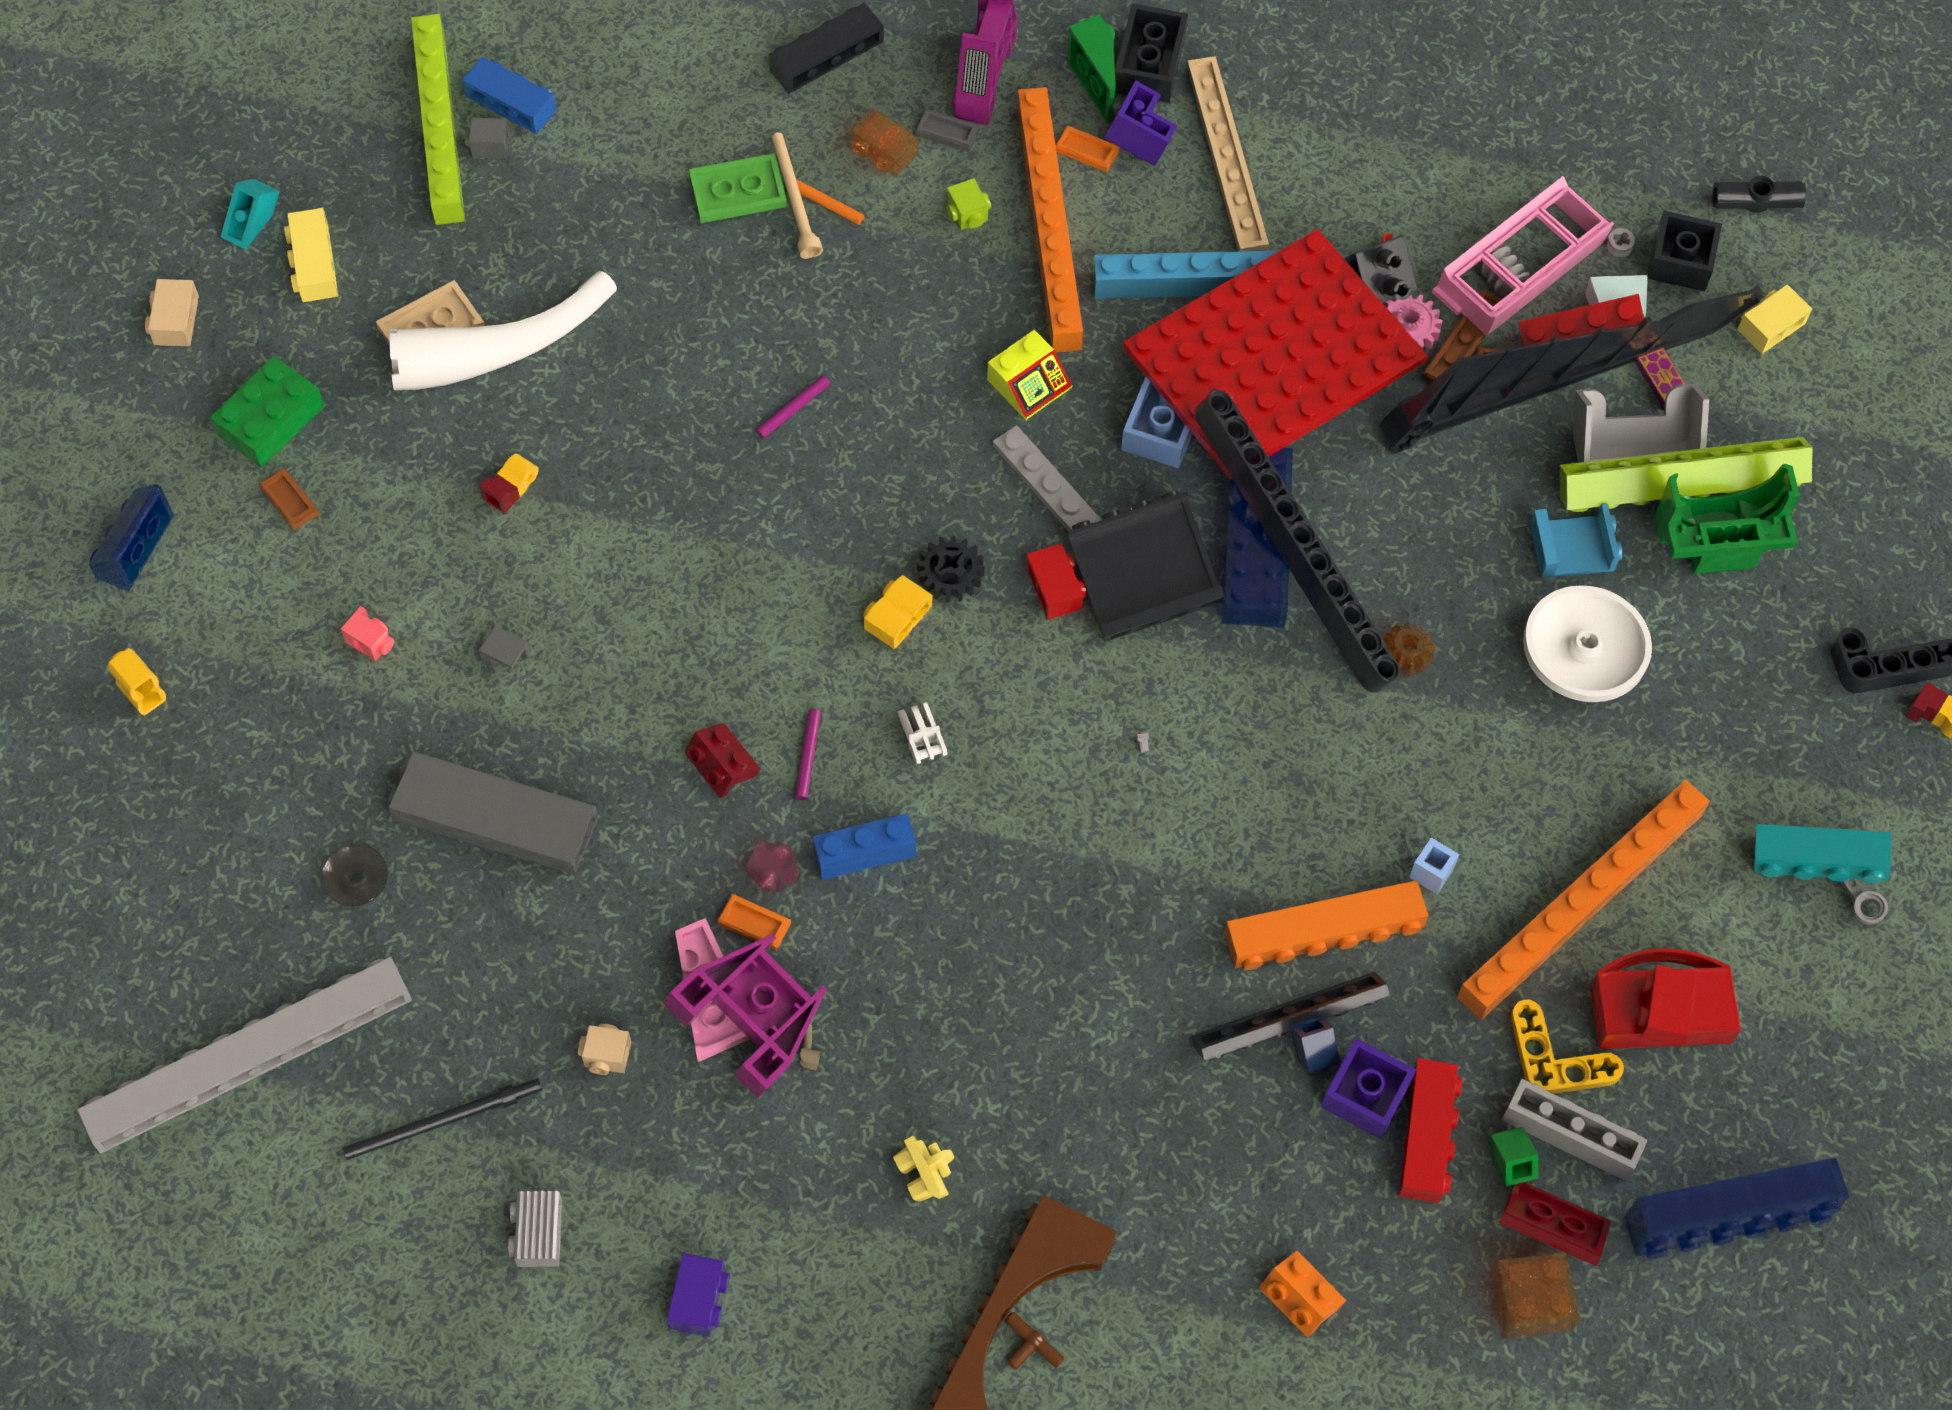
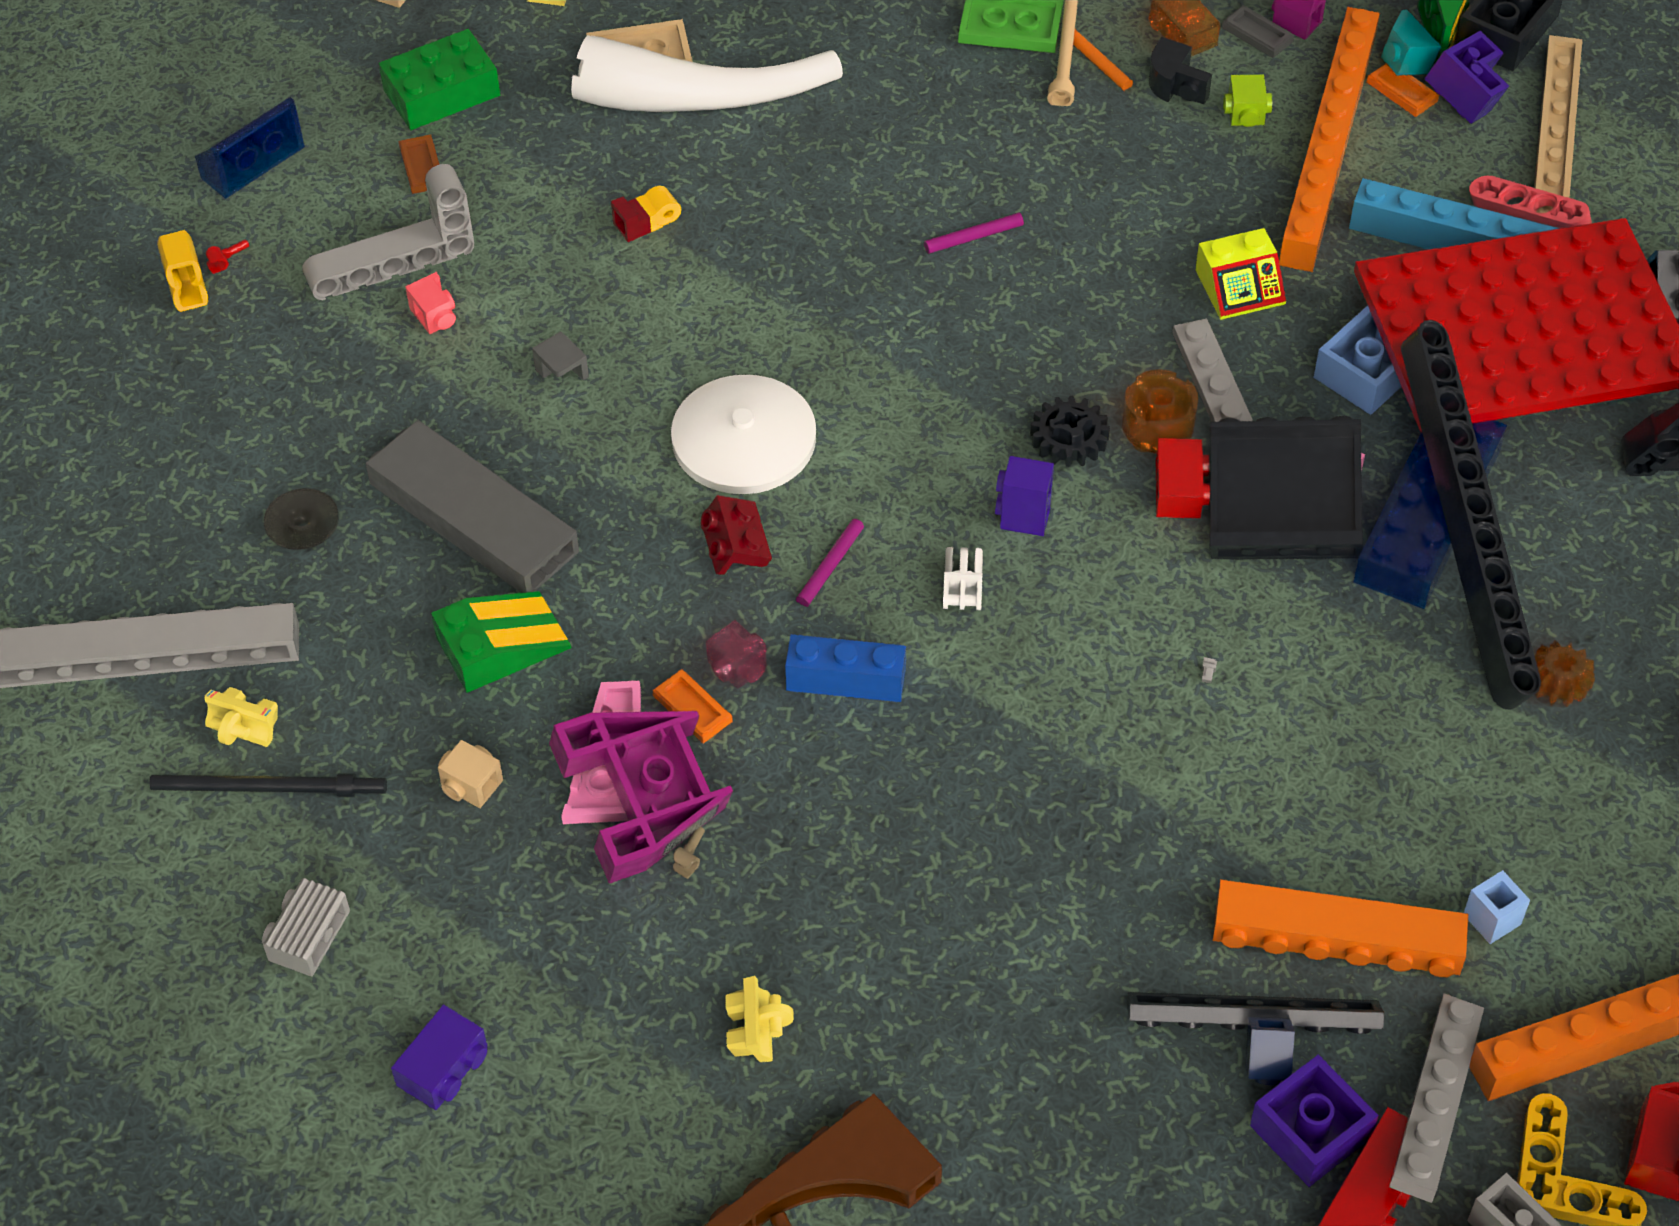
camera: 25 degrees right, 10 degrees down
yellow brick [863,575,933,649] -> none
none -> light yellow hips [205,687,278,747]
none -> red hand [206,240,249,274]
none -> light grey beam [302,164,474,300]
none -> green slope [431,591,572,693]
none -> white dish [671,375,816,494]
none -> dark purple brick [995,456,1054,536]
none -> clear orange brick [1122,369,1198,453]
none -> black brick [1149,37,1212,104]
none -> teal slope [1381,10,1441,75]
none -> light grey plate [1389,994,1484,1203]
none -> coral beam [1469,175,1592,228]

